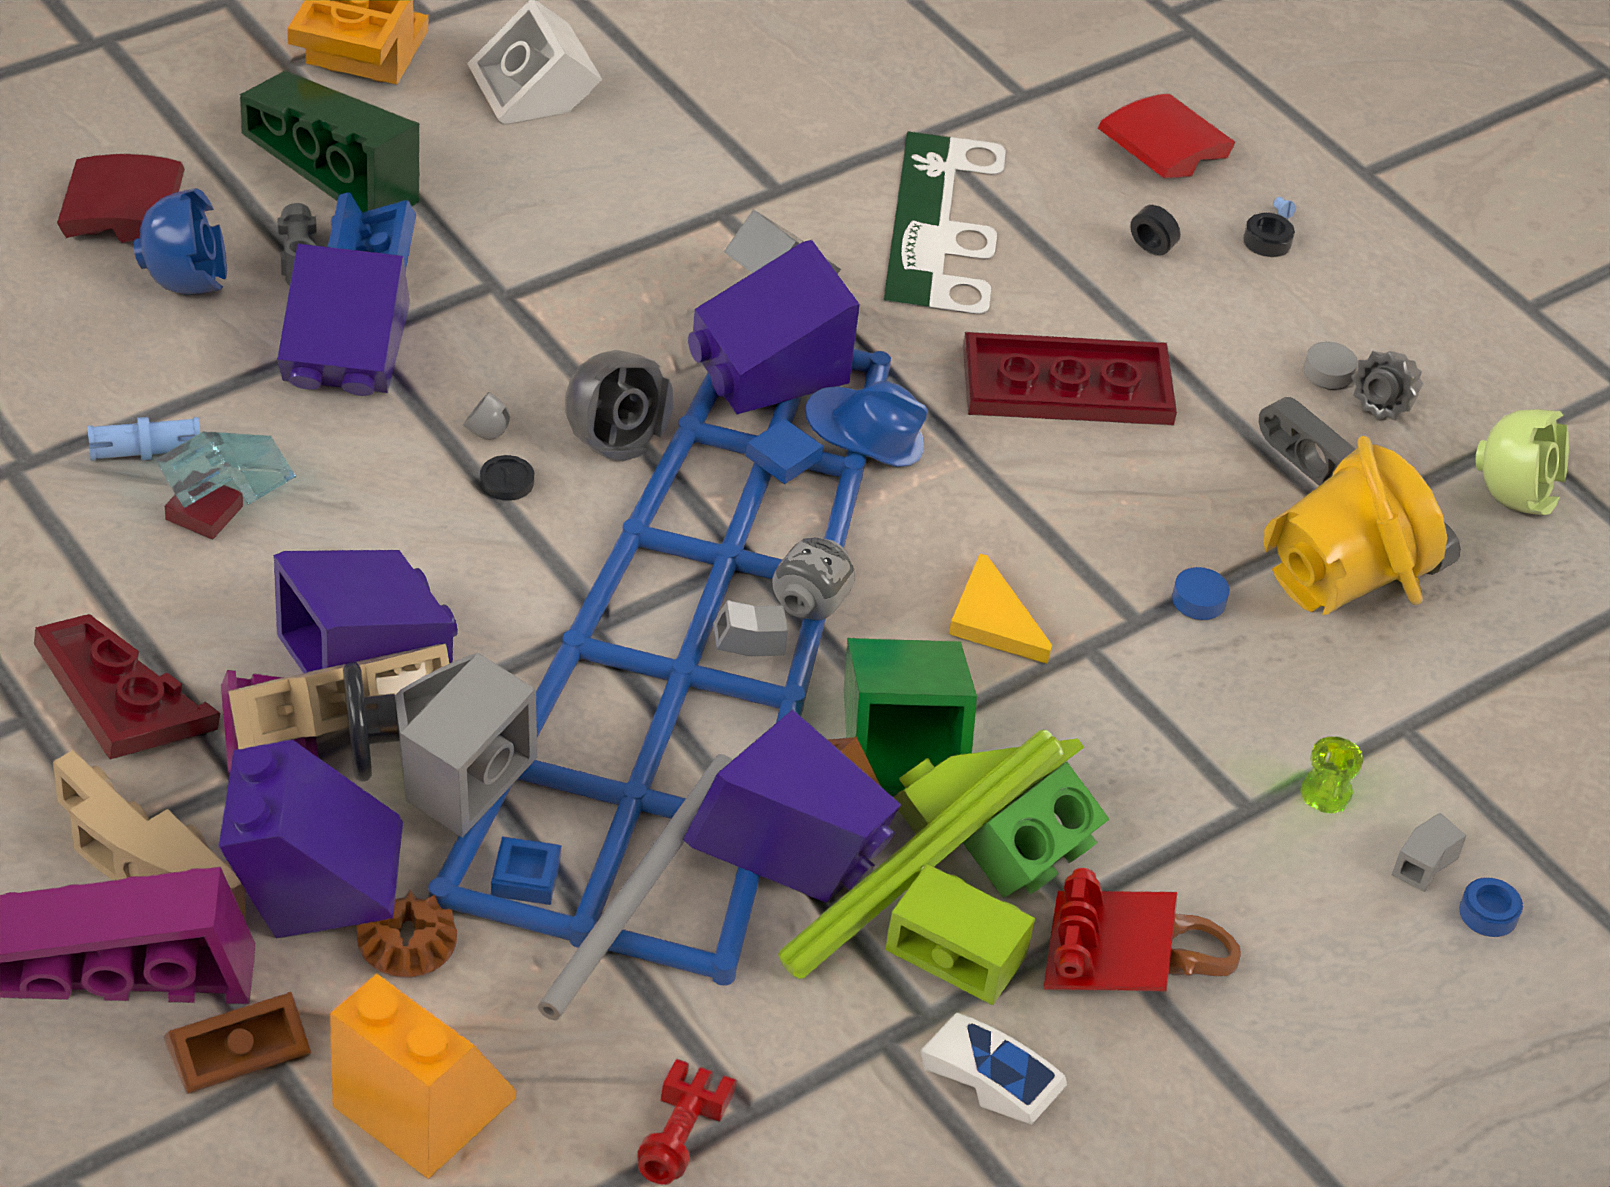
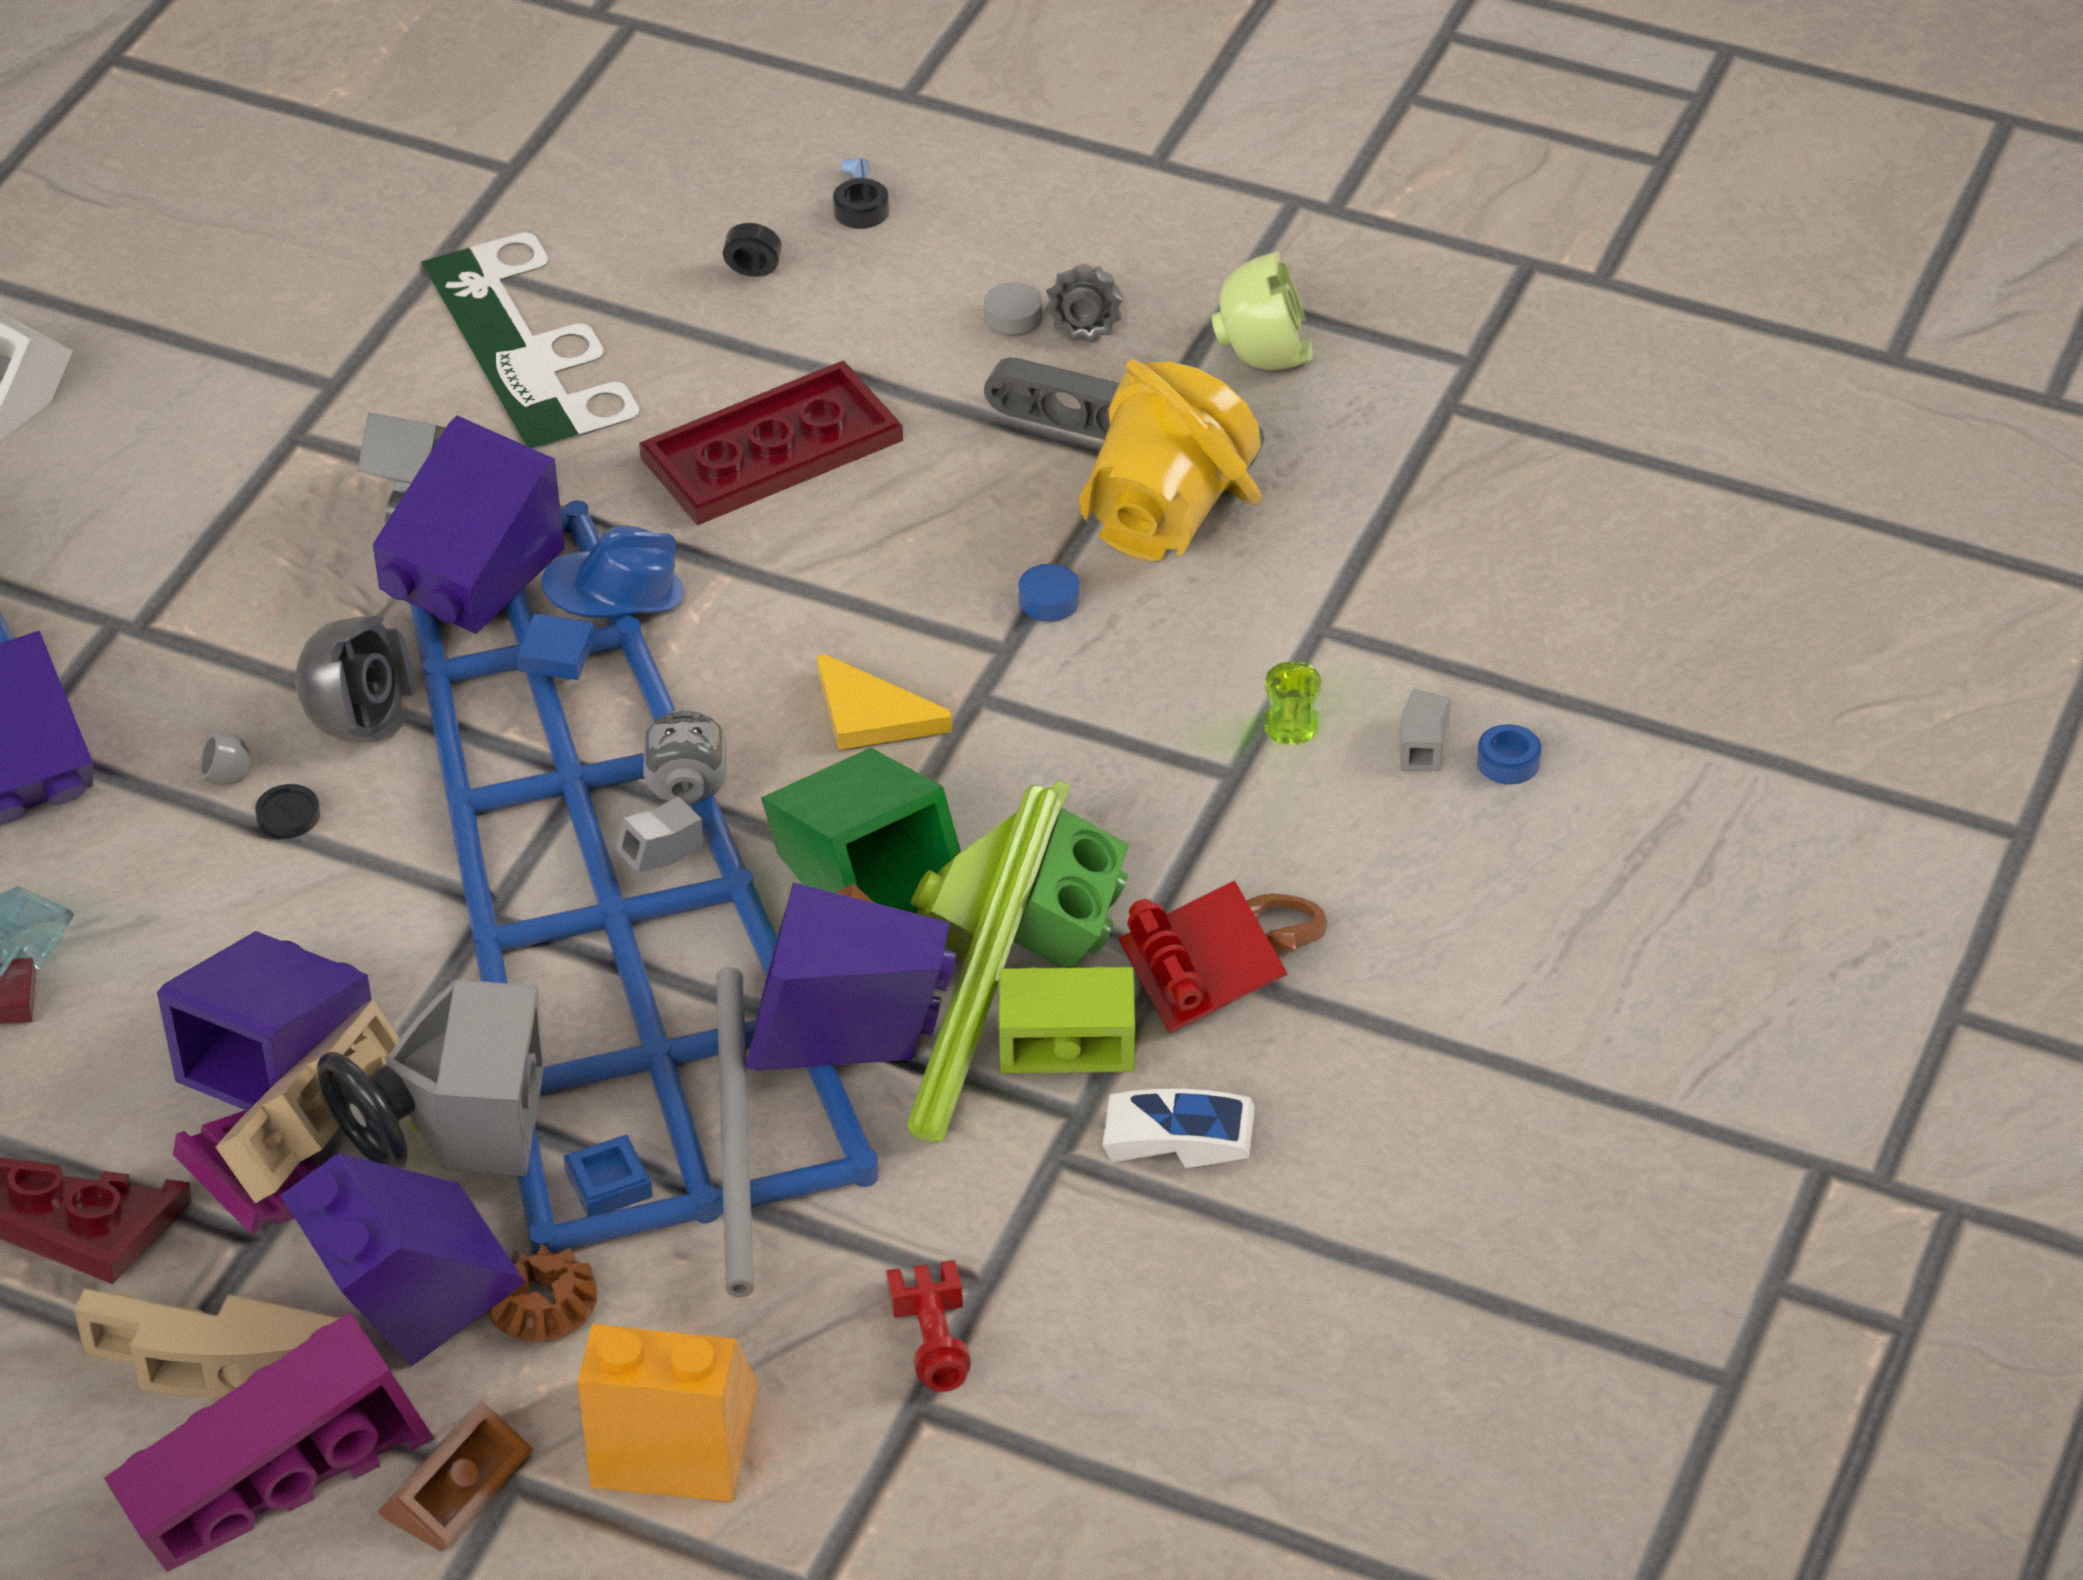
camera: 25 degrees left, 0 degrees up
red slope [1098,93,1235,178] -> none

